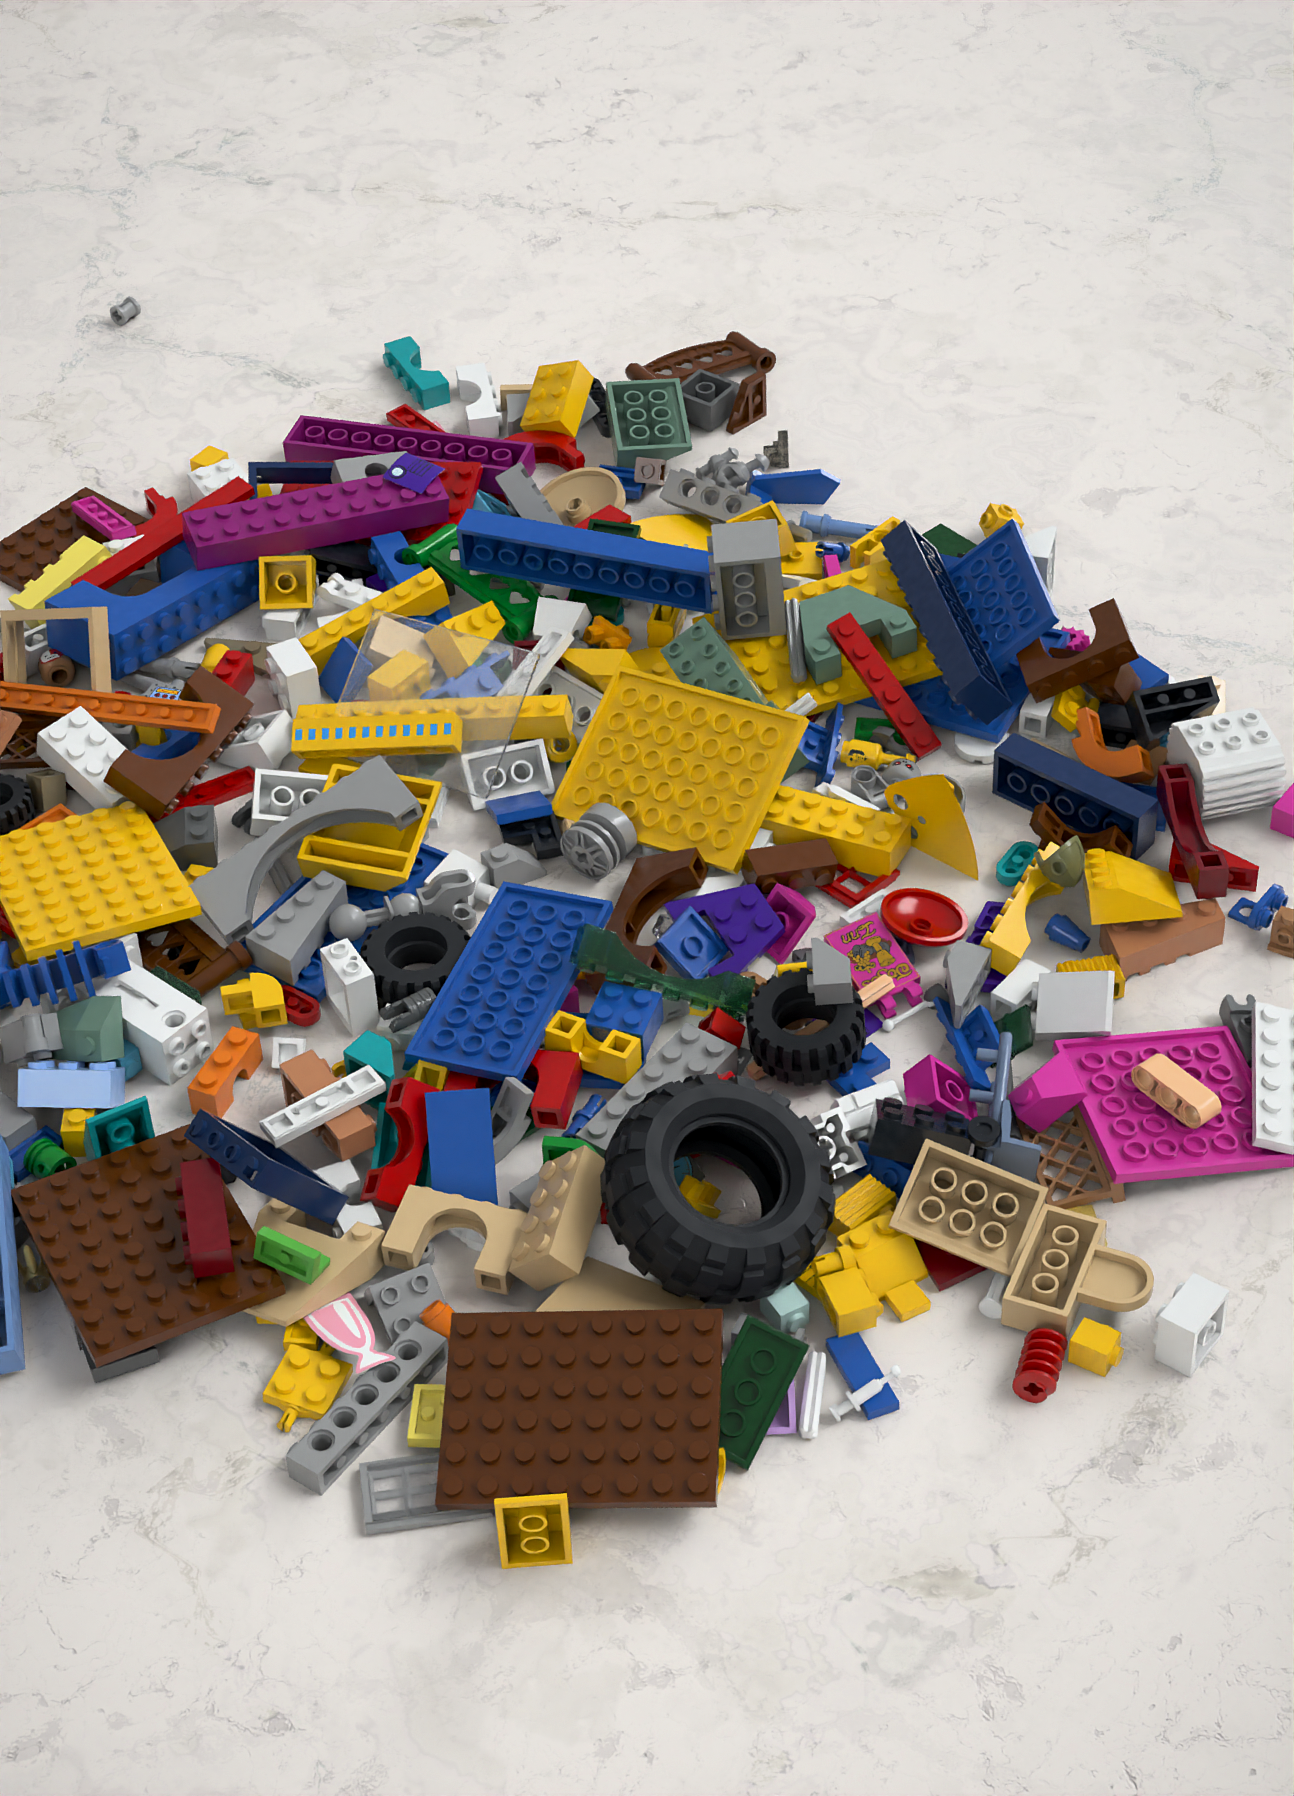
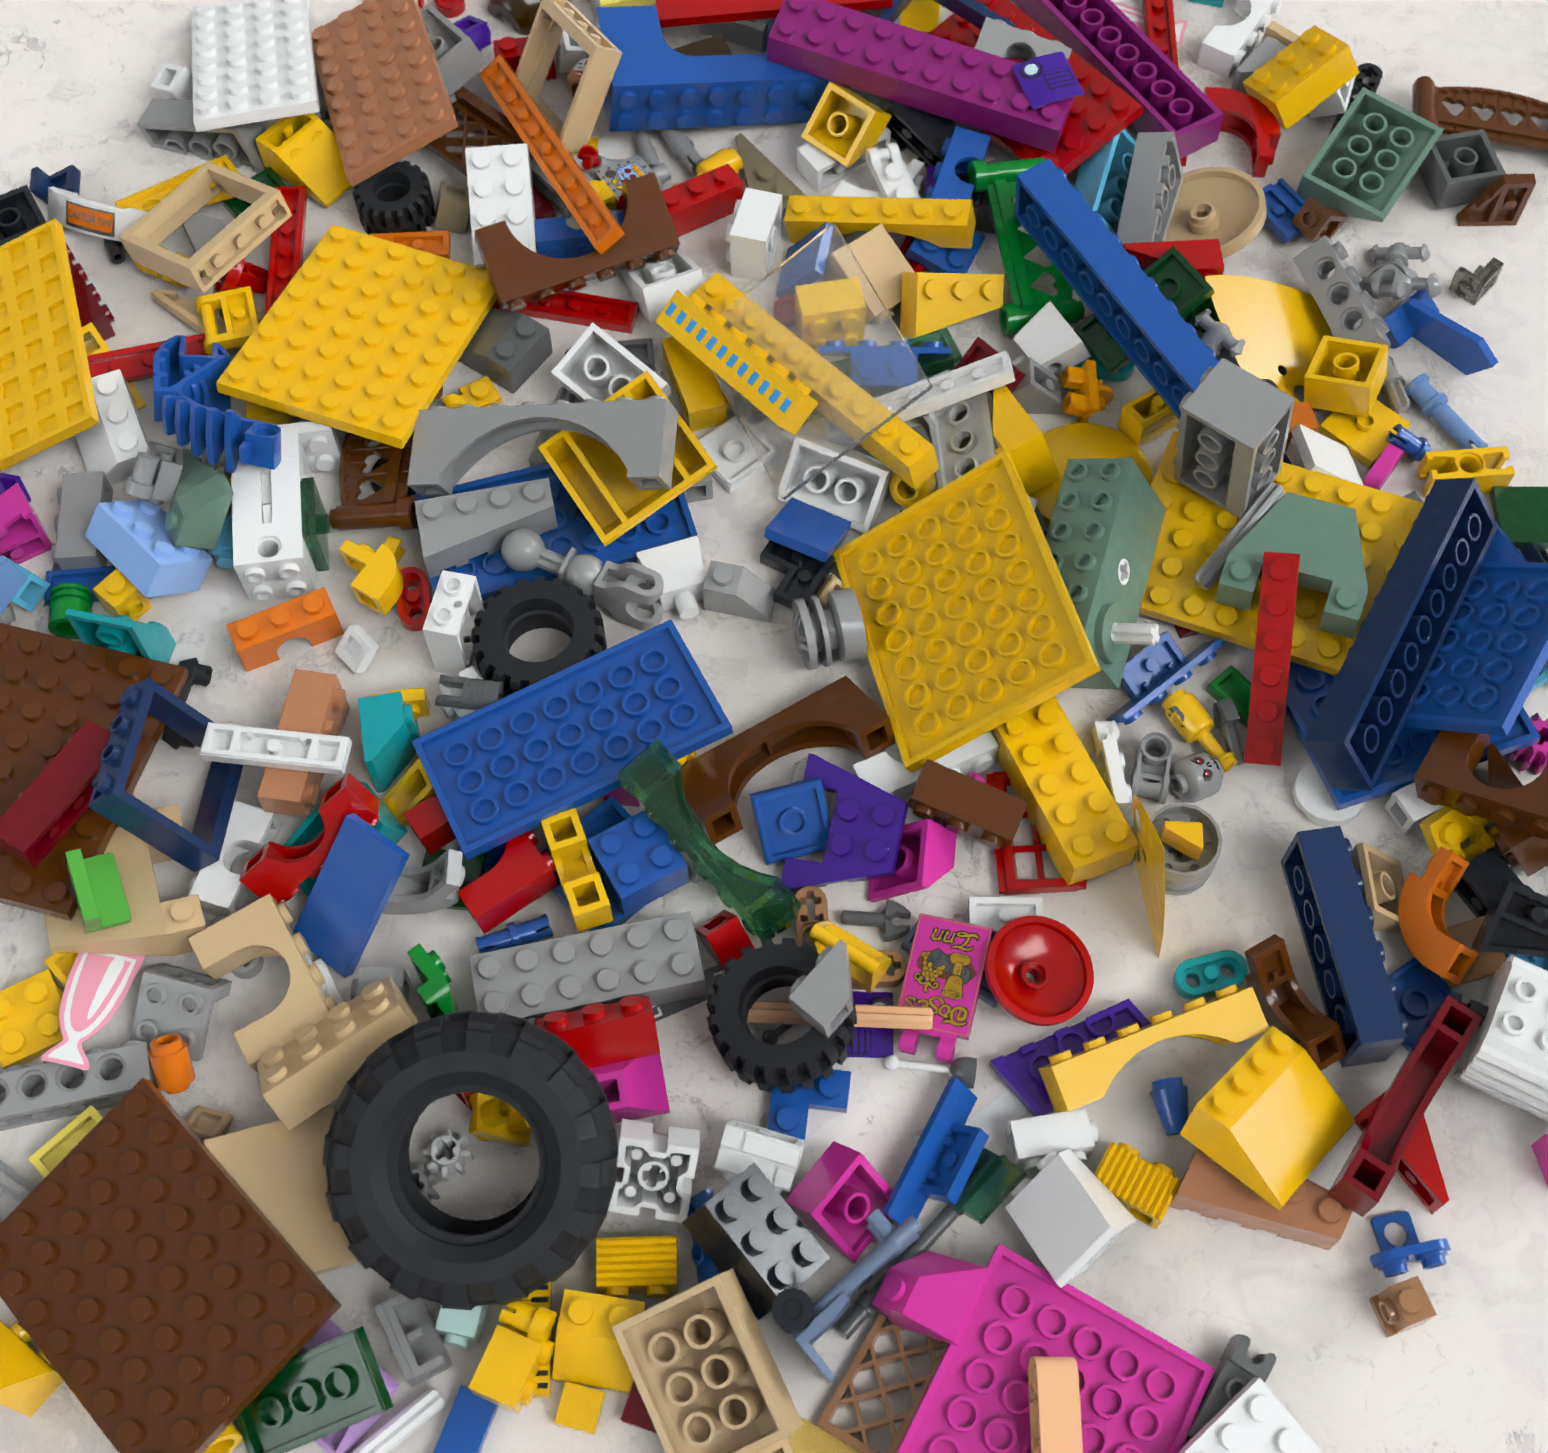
camera: 40 degrees right, 20 degrees up
light grey slope [943,940,992,1029] -> none
olive helmet [1033,835,1086,887] -> none

